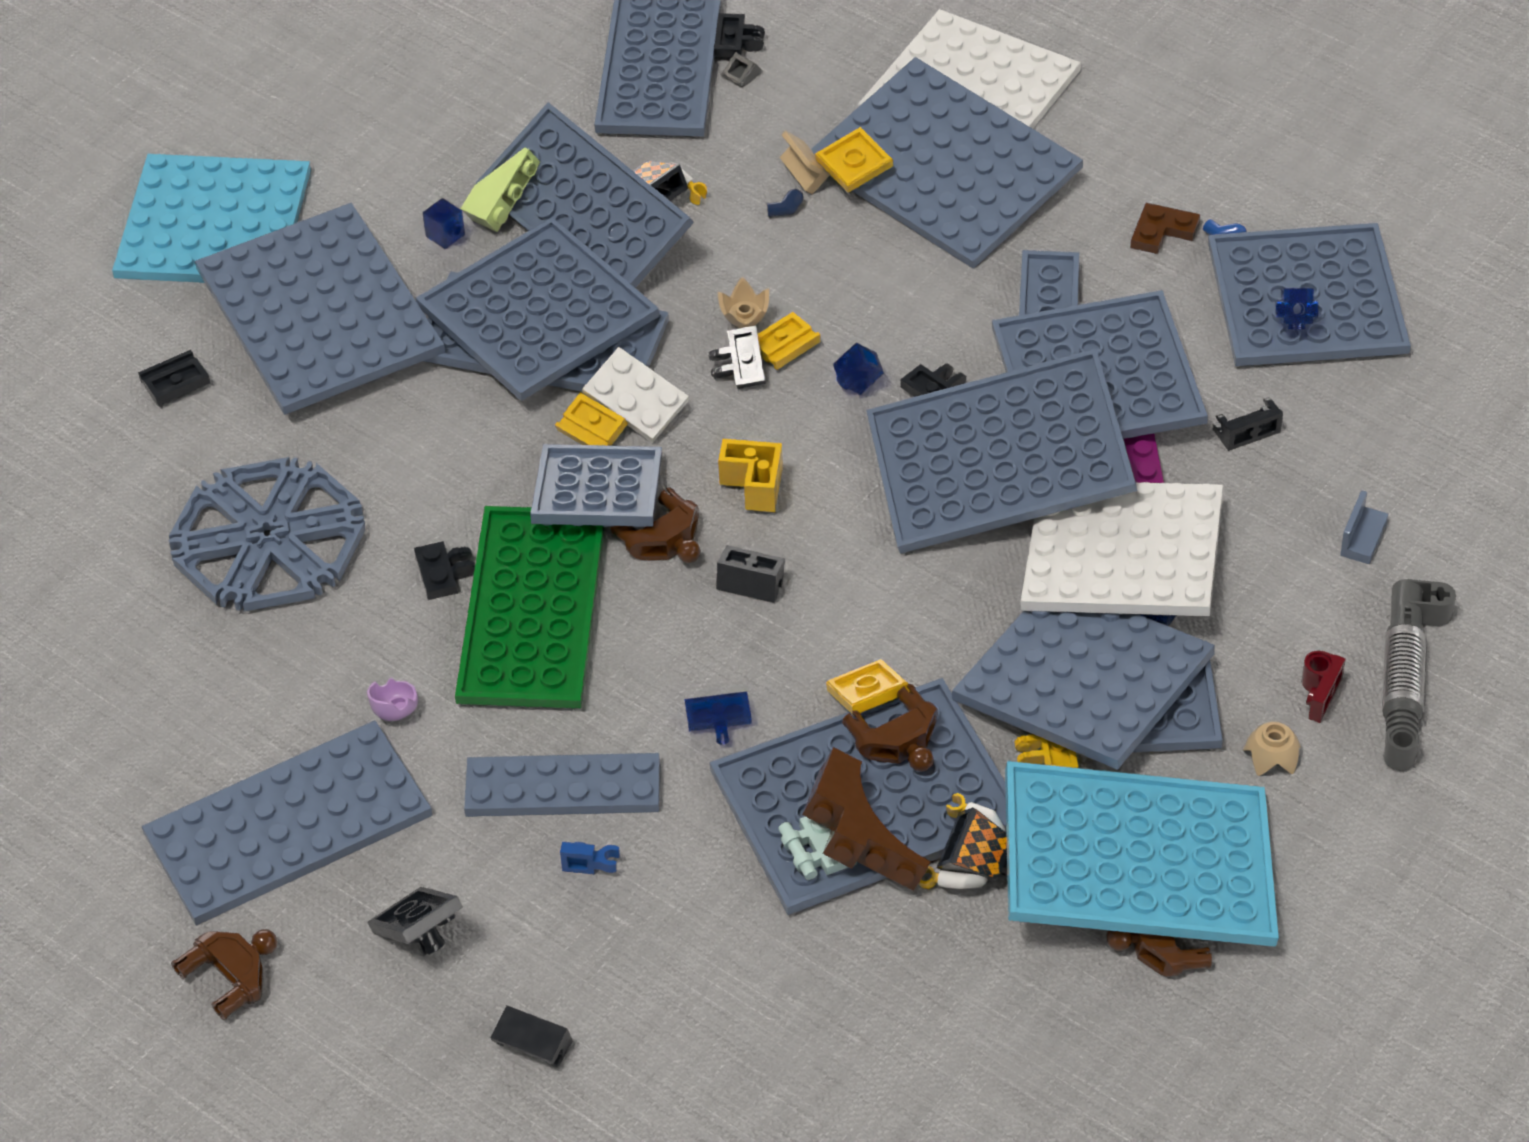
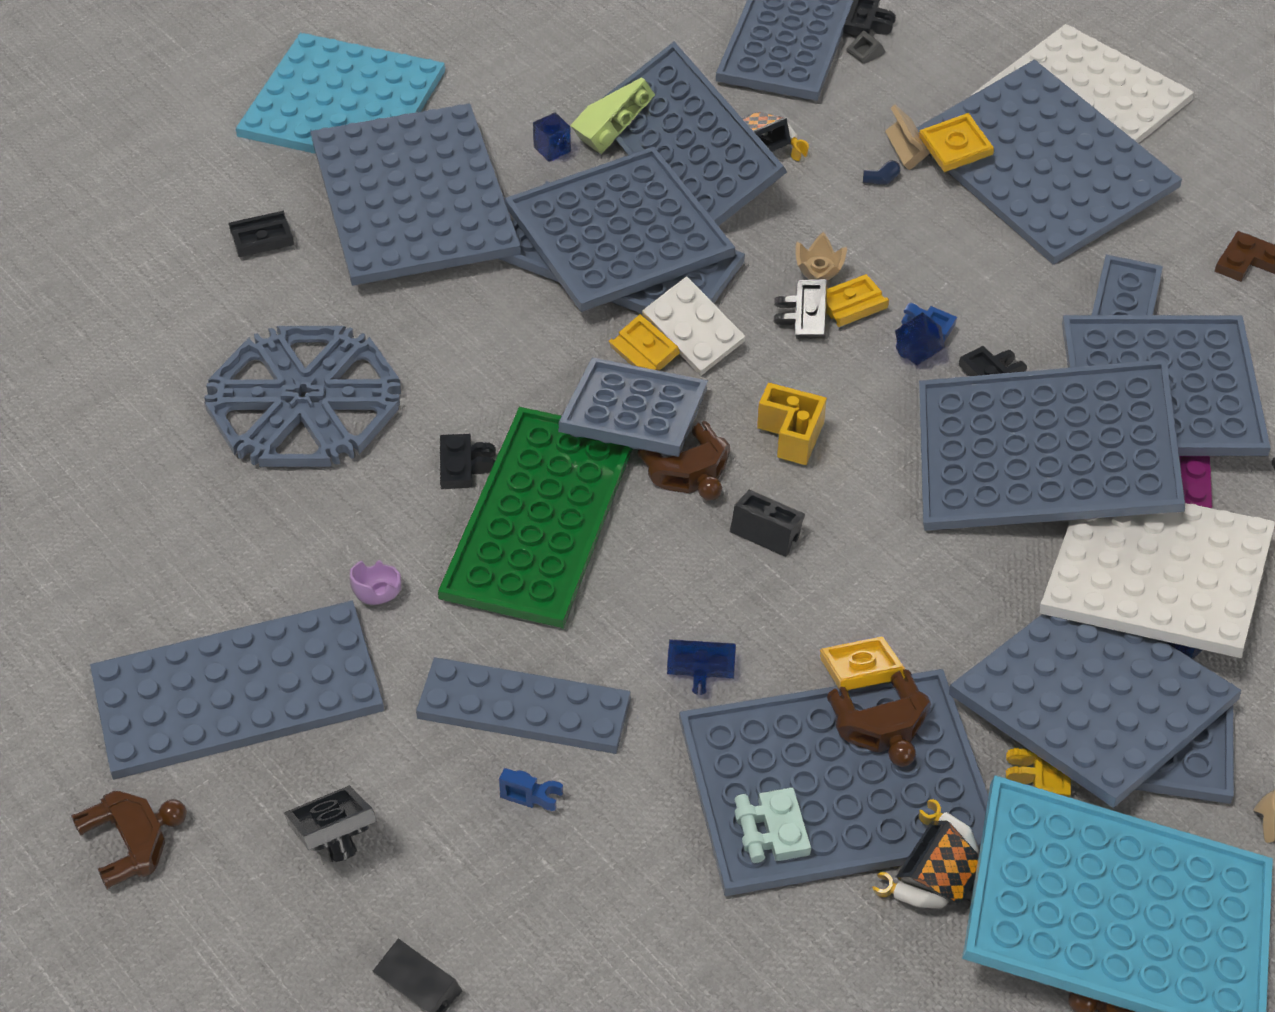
camera: 10 degrees right, 0 degrees up
reddish brown arch [802,747,930,891] -> none
none -> blue plate [901,303,957,343]

